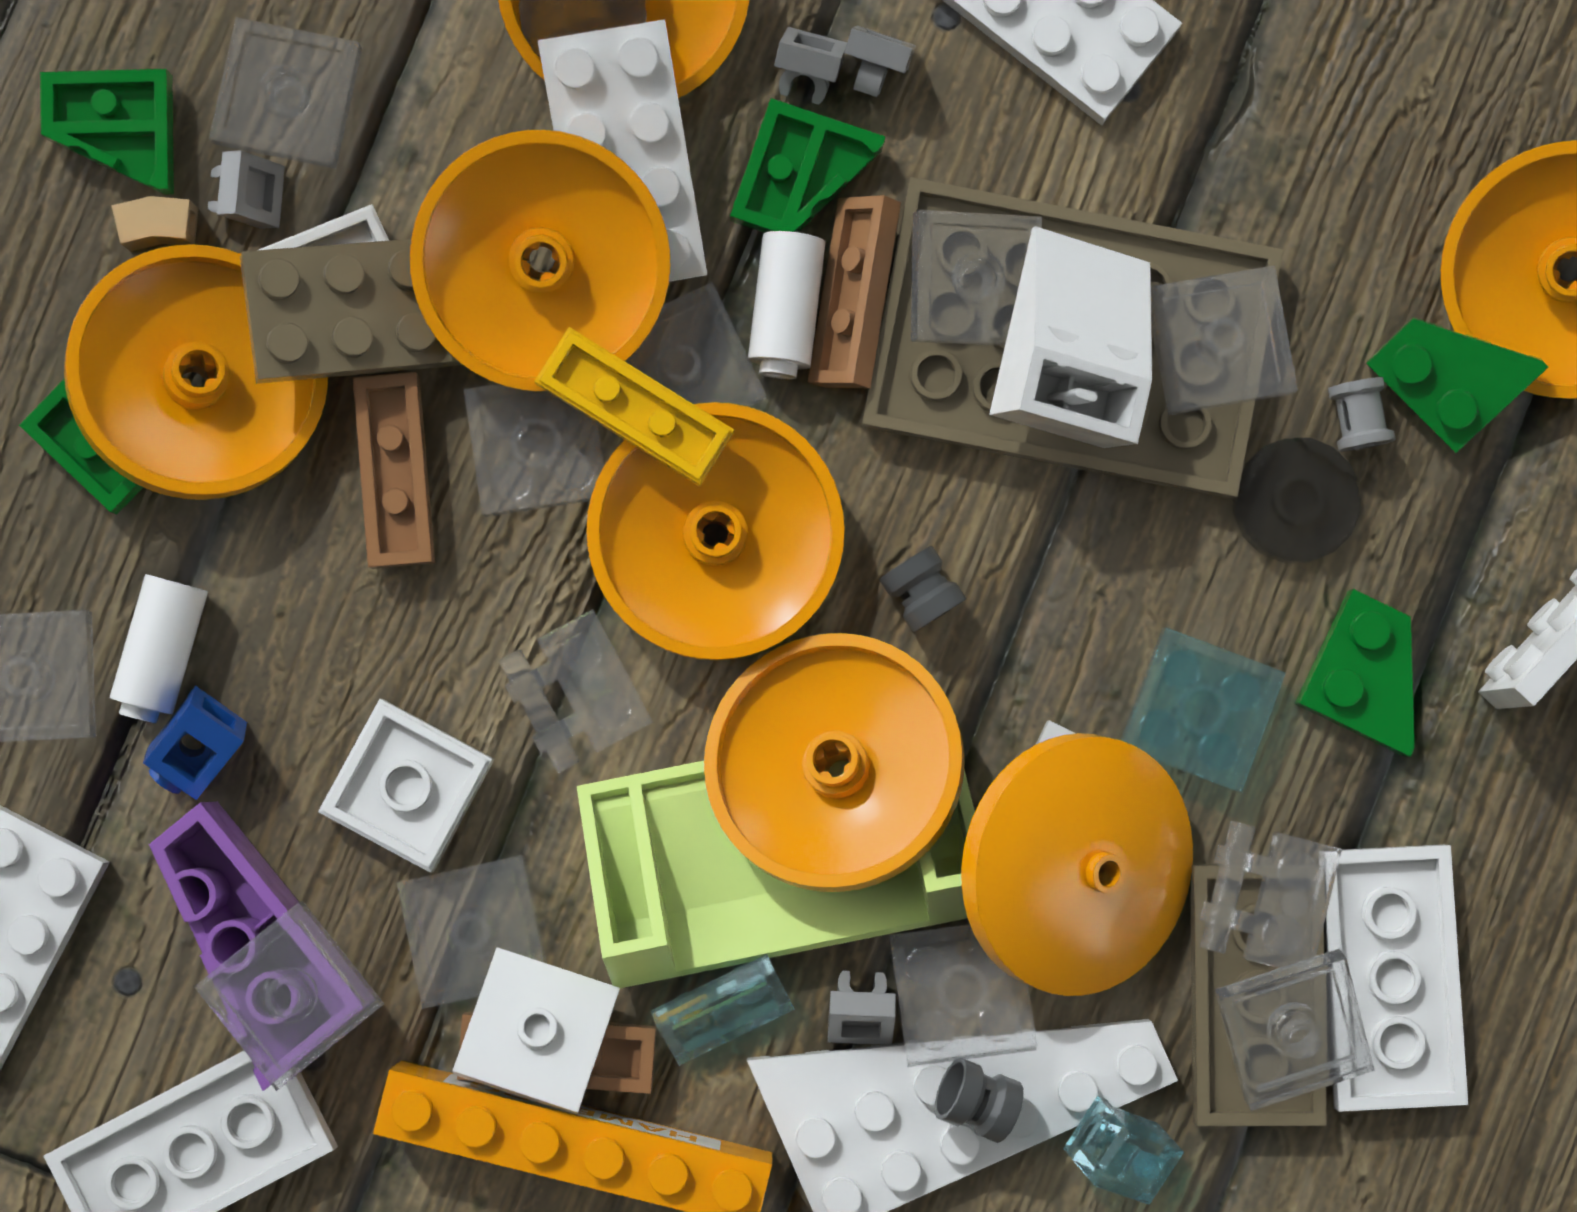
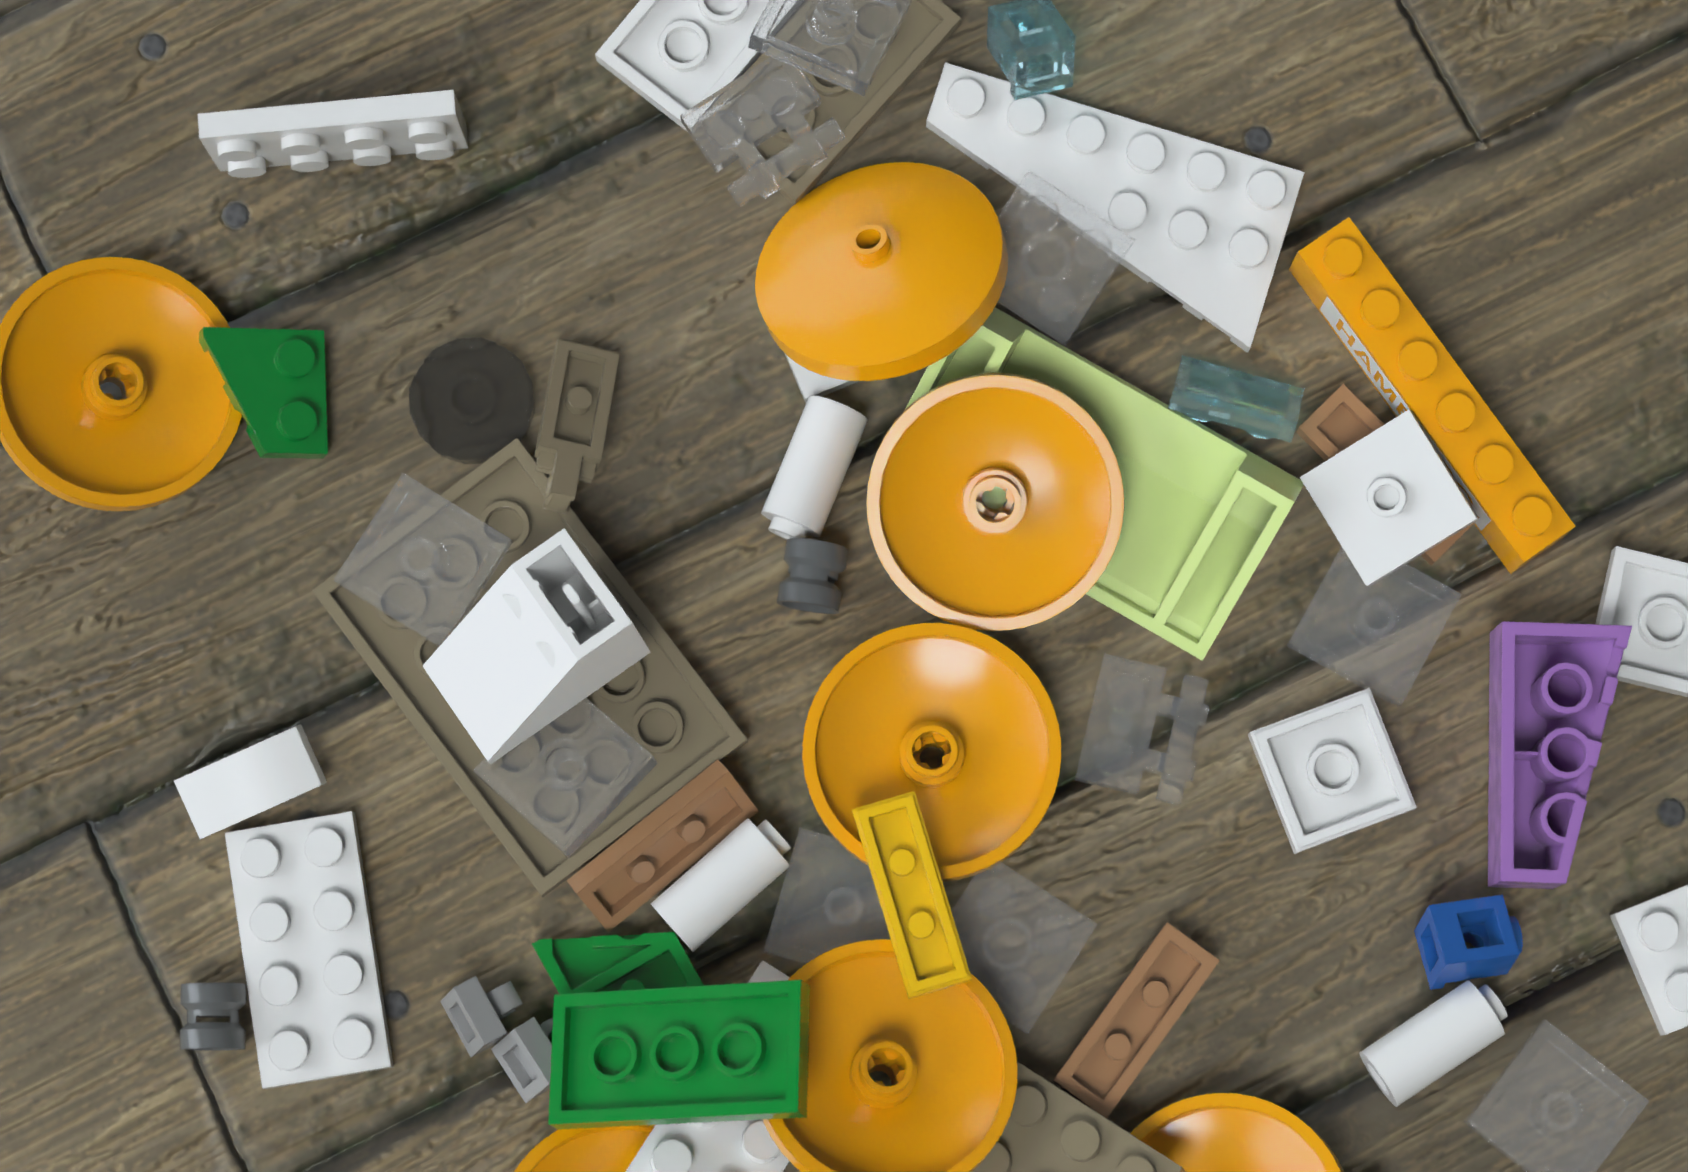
camera: 135 degrees left, 5 degrees down
clear plate [194,901,384,1091] -> none
light grey tile [828,971,896,1045] -> none
dark grey wheel [934,1057,1024,1143] -> none
clear light blue plate [1121,627,1286,793] -> none
green wing [1294,589,1415,757] -> none
light grey bush [1328,377,1396,452] -> none
none -> white slope [174,724,327,839]
none -> dark tan hinge [534,338,620,514]
none -> green plate [548,980,810,1129]
none -> white brick [761,395,868,539]

